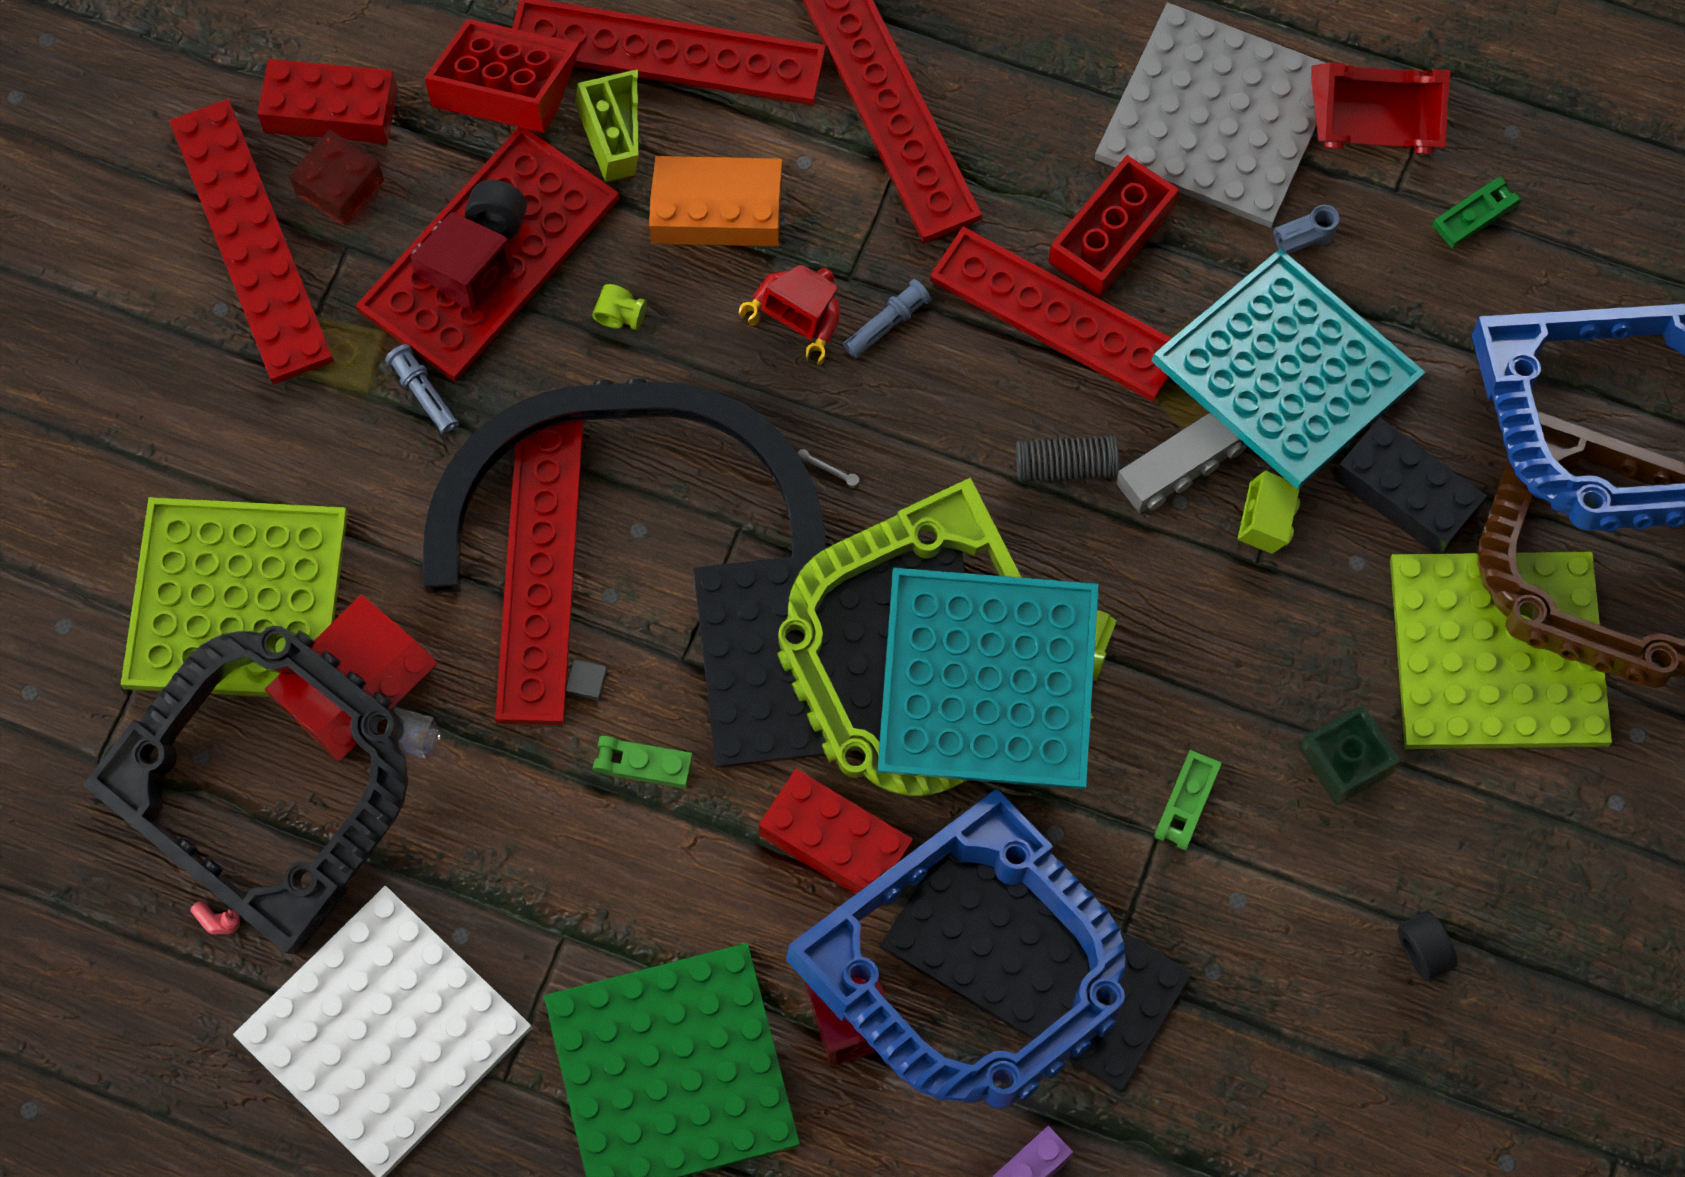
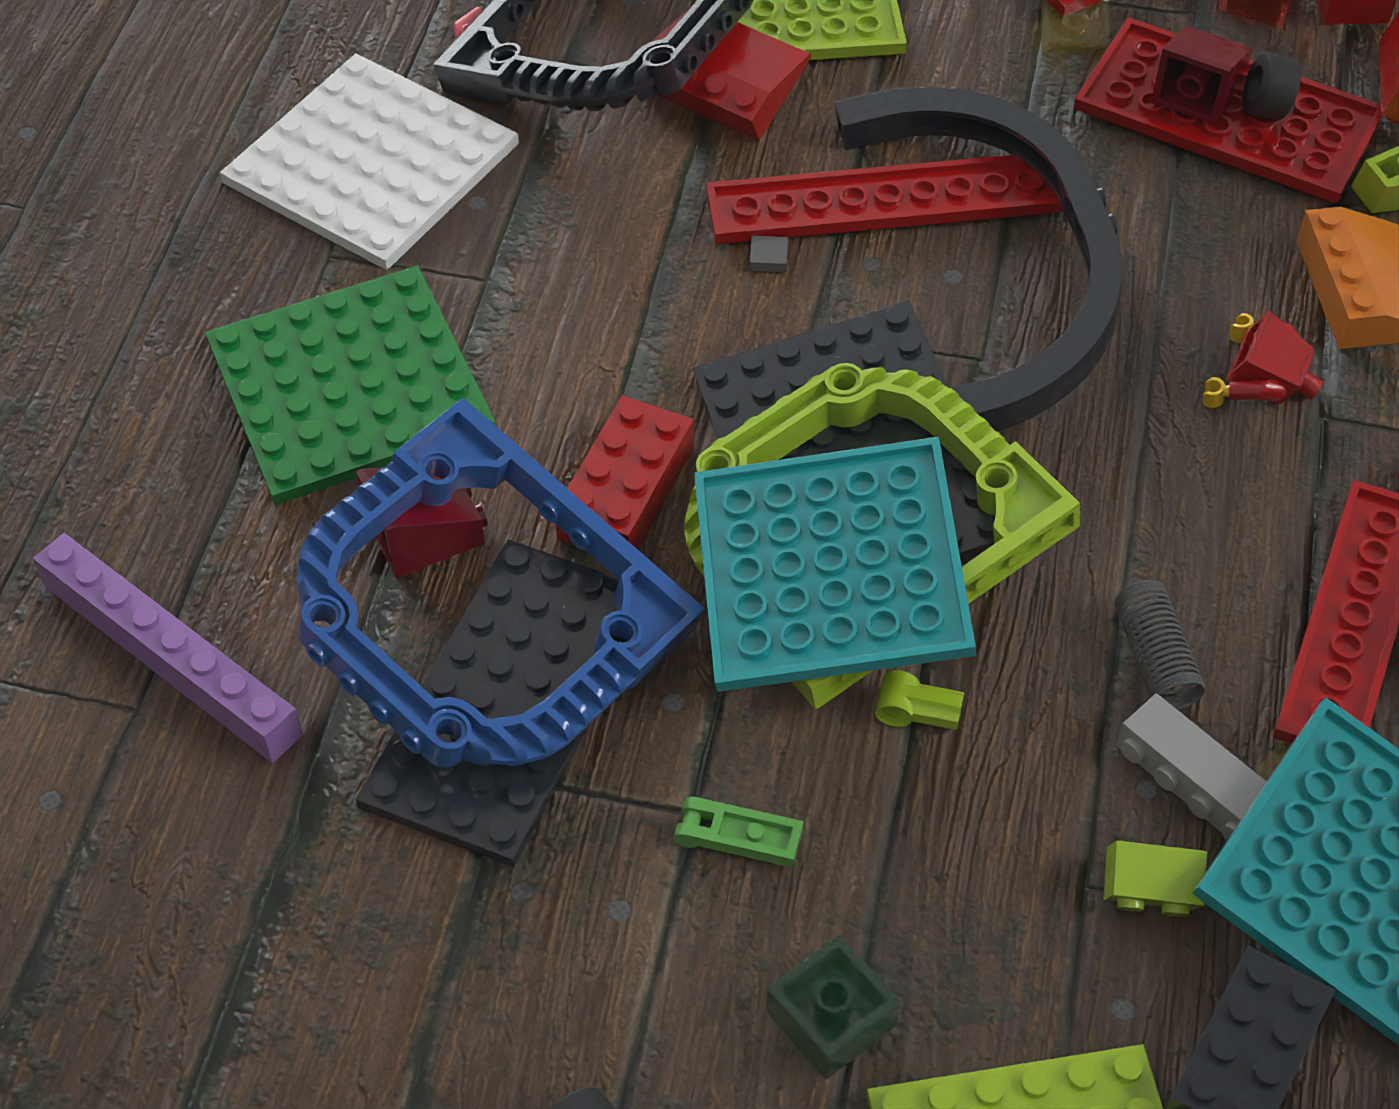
camera: 80 degrees right, 15 degrees down
sand blue pin [385,344,459,435] -> none
clear brick [385,706,440,759] -> none
lime piece [592,284,647,331] -> none
bright green plate [592,736,693,789] -> none
light grey hinge [798,449,859,488] -> none
sand blue pin [843,279,932,359] -> none

